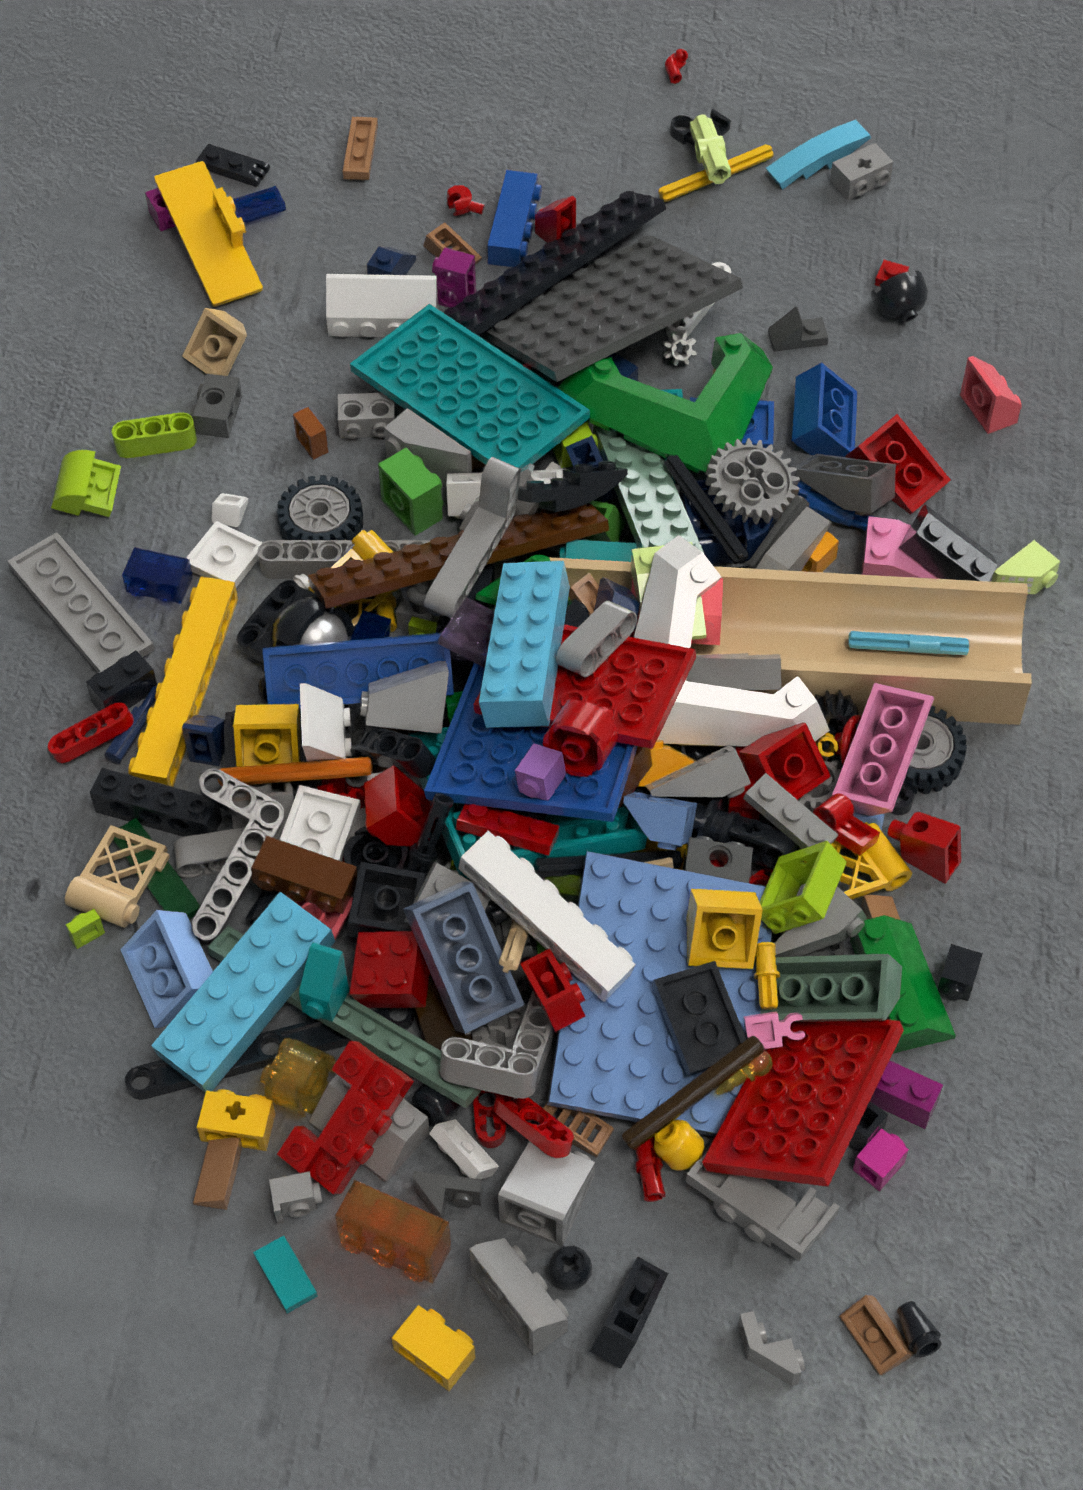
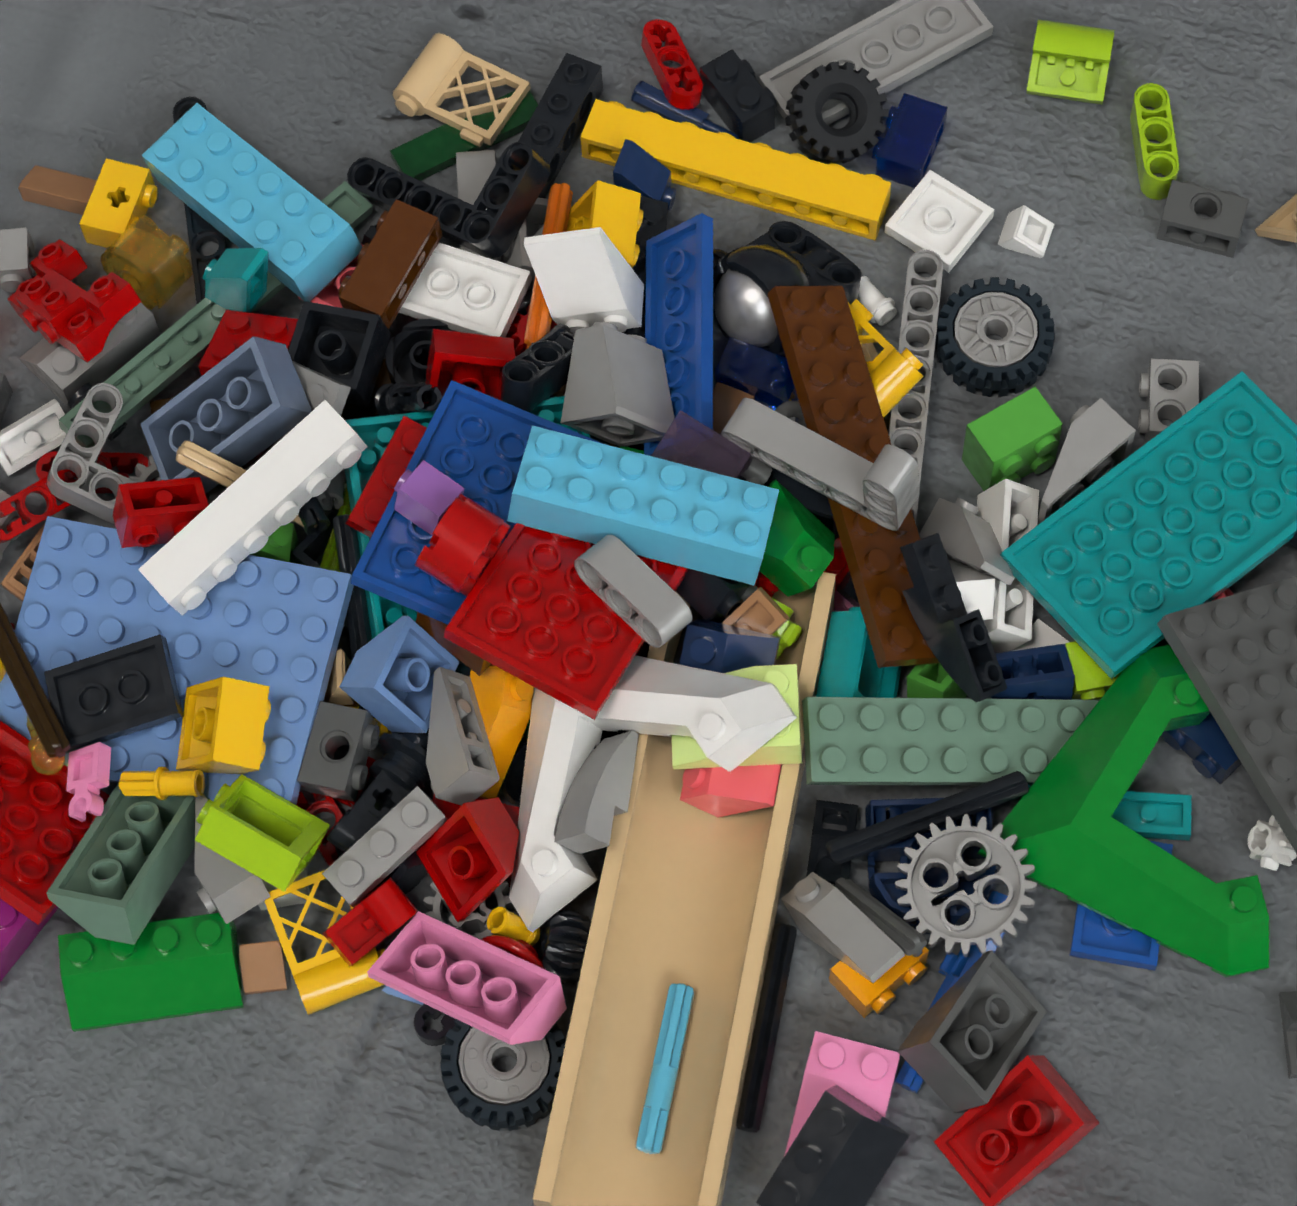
camera: 100 degrees right, 10 degrees up
lime plate [66,909,105,949] -> none
light blue slope [120,910,213,1028] -> none
dark orange piece [293,407,328,460] -> none
blue slope [792,362,857,457] -> none
red torso [887,812,961,884] -> none
black brick [938,944,983,1001] -> none
none -> black tyre [785,61,889,164]

